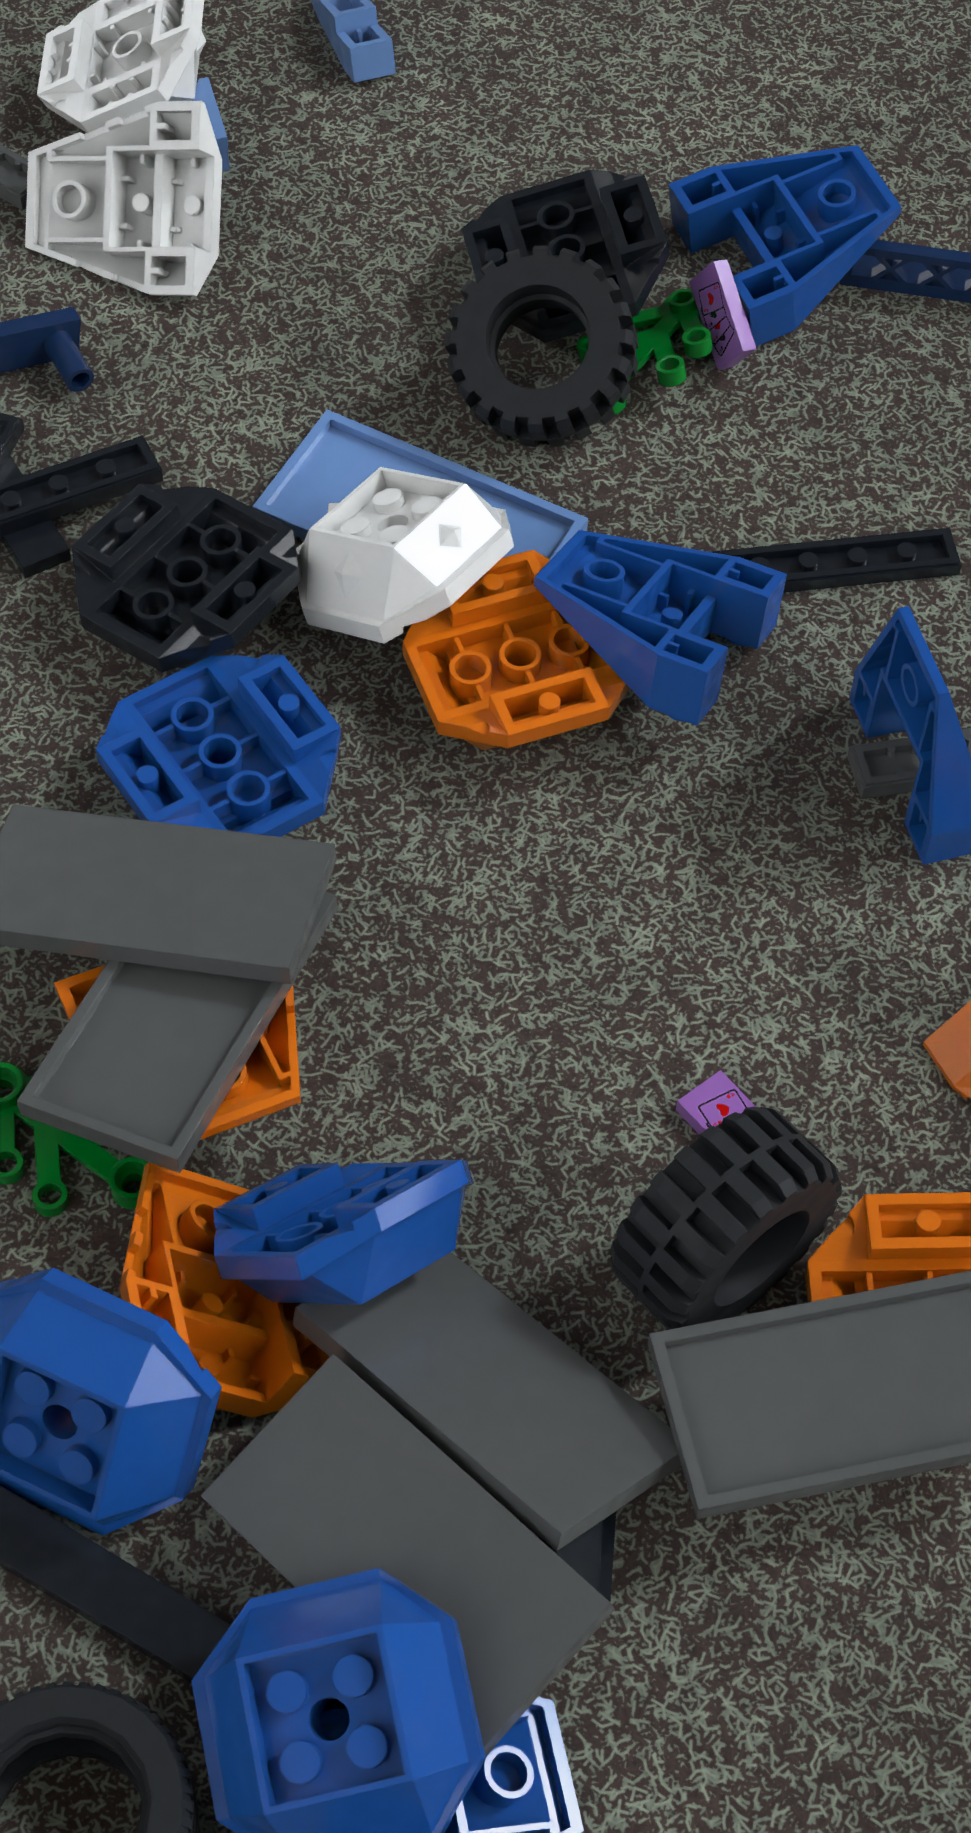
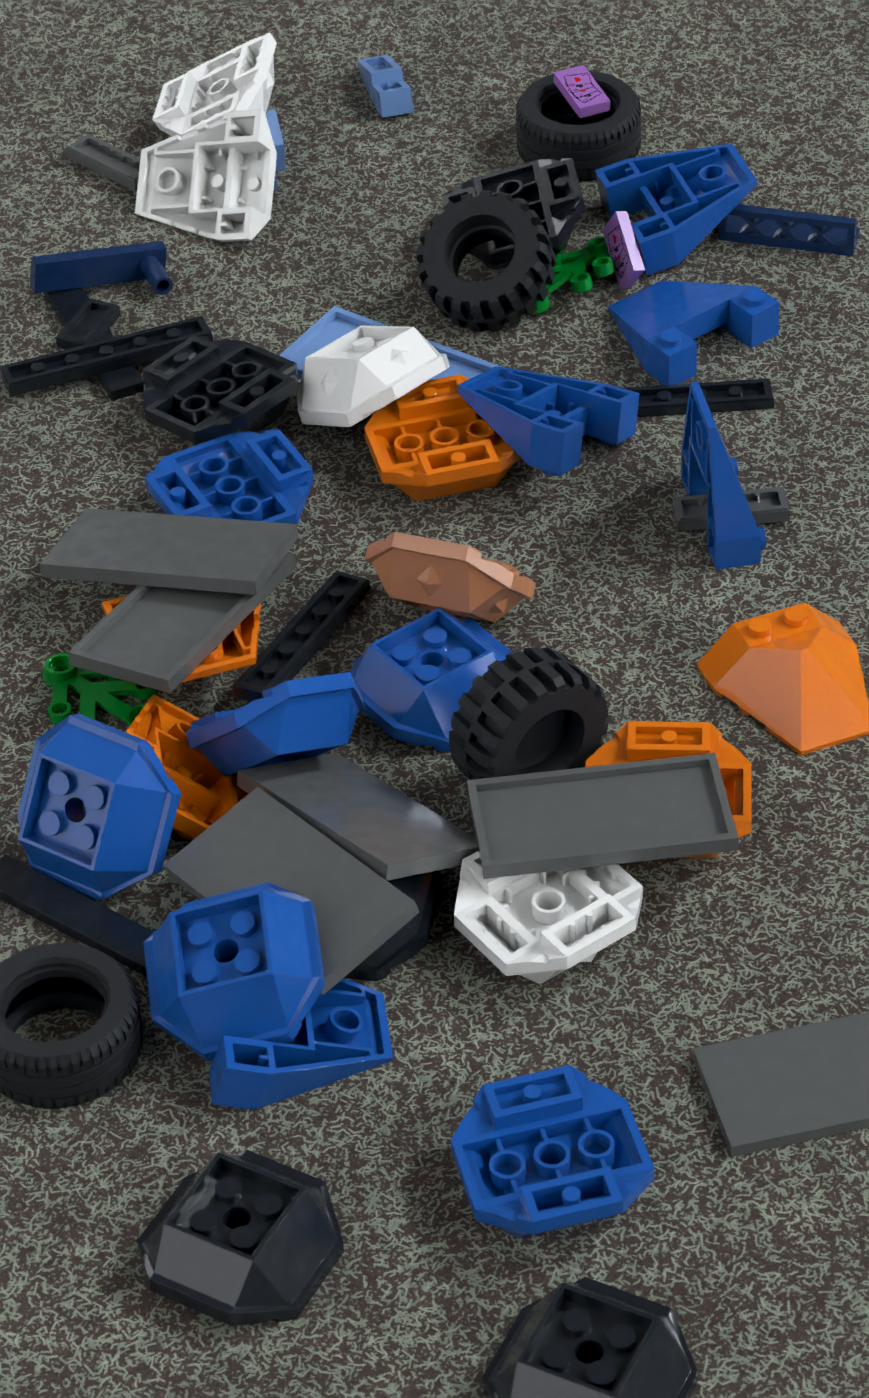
camera: 10 degrees right, 15 degrees down
none -> black tile [233,571,370,702]
none -> blue piece [350,607,512,752]
none -> nougat piece [364,532,536,623]
none -> white piece [454,851,643,983]
none -> black tyre [516,70,641,181]
none -> medium lavender tile [553,65,610,118]
none -> blue wedge [608,280,779,385]

